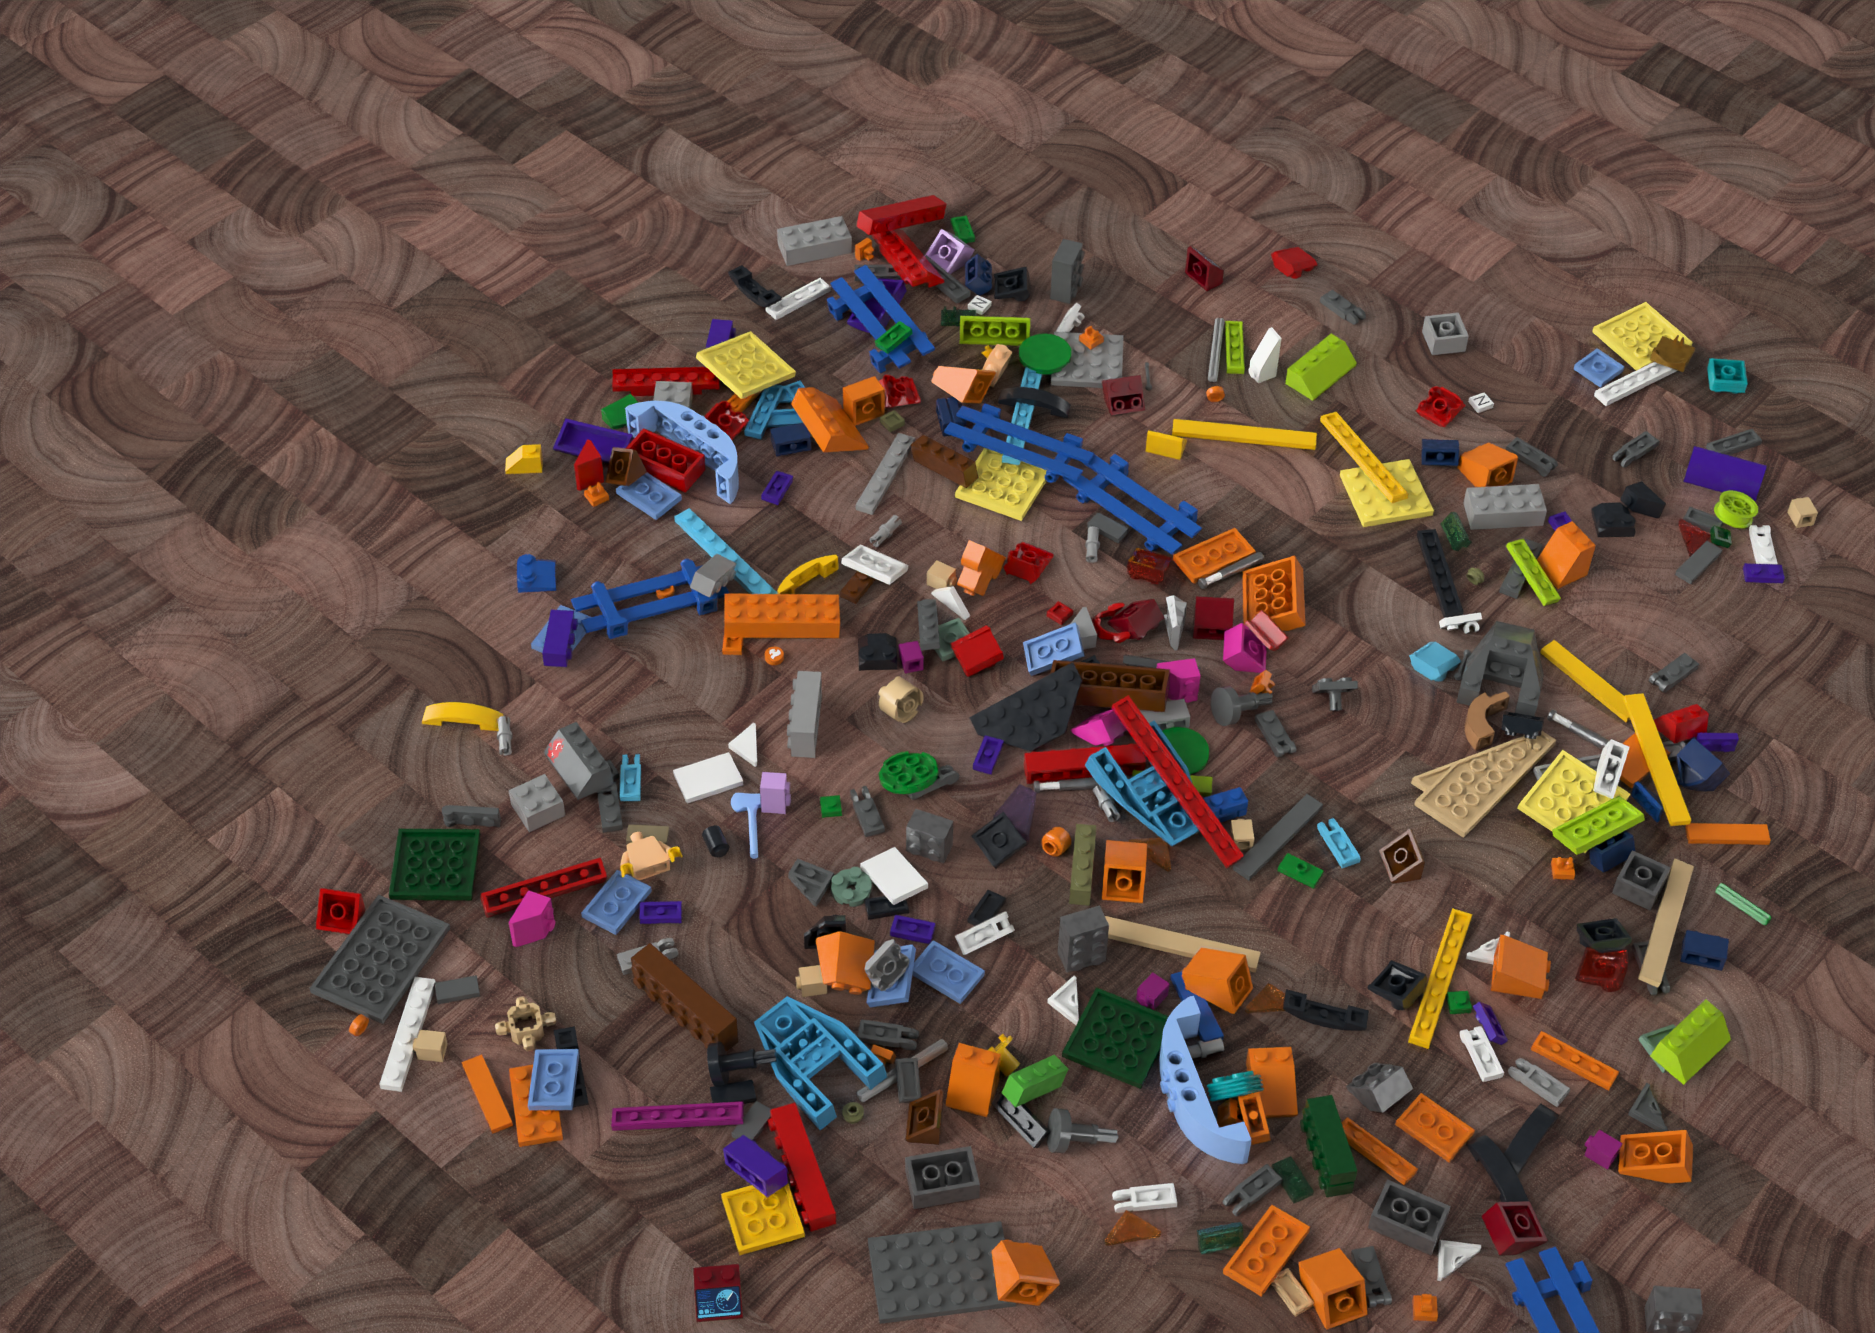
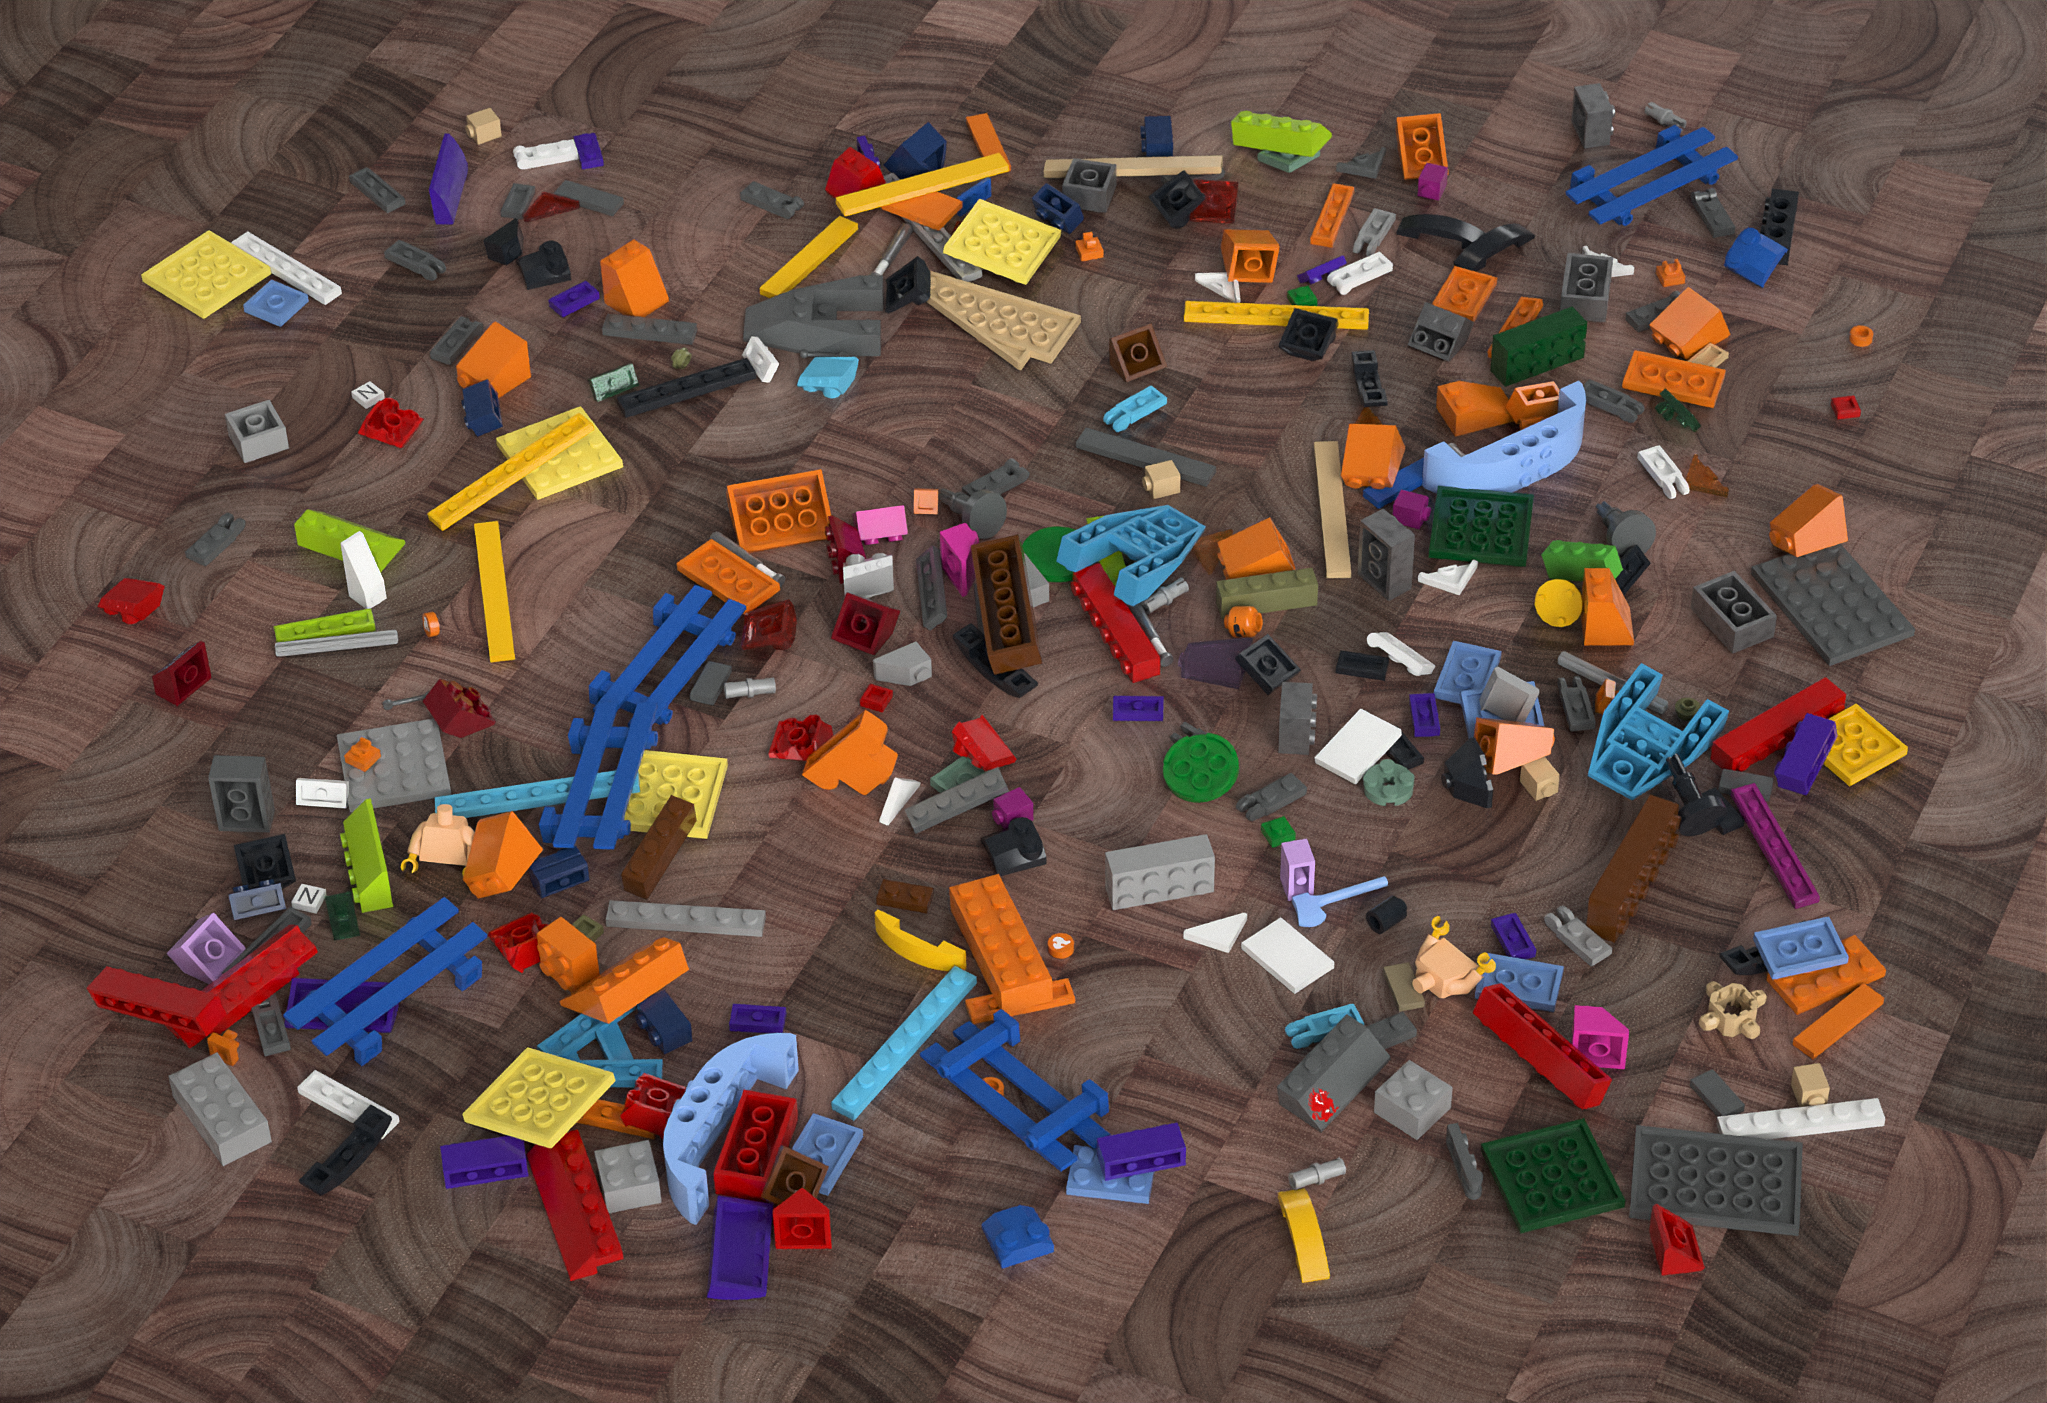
camera: 105 degrees left, 5 degrees down
orange tile [349,1014,369,1036] -> none
yellow slope [505,444,543,474] -> none
orange tile [584,482,609,507] -> none
green slope [601,394,639,429] -> none
light grey brick [690,554,737,598] -> none
slope [693,1264,743,1322] -> none
dark grey wing [788,859,834,907] -> none
white tile [841,545,909,585] -> none
light grey pin [870,515,902,547] -> none
green plate [875,321,913,354] -> none
tan brick [879,676,923,723] -> none
dark grey tile [895,1058,922,1103] -> none
reddish brown slope [905,1089,943,1145] -> none
tan brick [927,560,957,589] -> none
green plate [950,216,975,243] -> none
black plate [969,662,1083,752] -> none
black slope [998,387,1071,418] -> none
green tile [1019,334,1072,374] -> none
medium blue plate [1023,622,1084,676] -> none
dark pink slope [1071,709,1127,746] -> none
red helmet [1091,603,1131,644] -> none
red plate [1111,695,1244,869] -> none
yellow slope [1146,430,1187,460] -> none
blue brick [1203,787,1248,823] -> none
teal brick [1207,1071,1264,1101] -> none
panel [1245,610,1289,651] -> none
clear green plate [1271,1156,1314,1204] -> none
green plate [1278,853,1324,889] -> none
dark grey plate [1312,677,1358,711] -> none
light grey brick [1463,484,1547,530] -> none
medium nougat arch [1465,691,1510,751] -> none
dark red slope [1481,1201,1548,1256] -> none
lime tile [1506,539,1561,606] -> none
lime plate [1552,795,1645,855] -> none
white slope [1593,739,1630,799] -> none
pearl gold piece [1650,335,1696,372] -> none
teal brick [1707,358,1748,394] -> none
dark green plate [1710,525,1732,548] -> none
lime wheel [1714,490,1758,529] -> none
axle [1715,883,1772,926] -> none

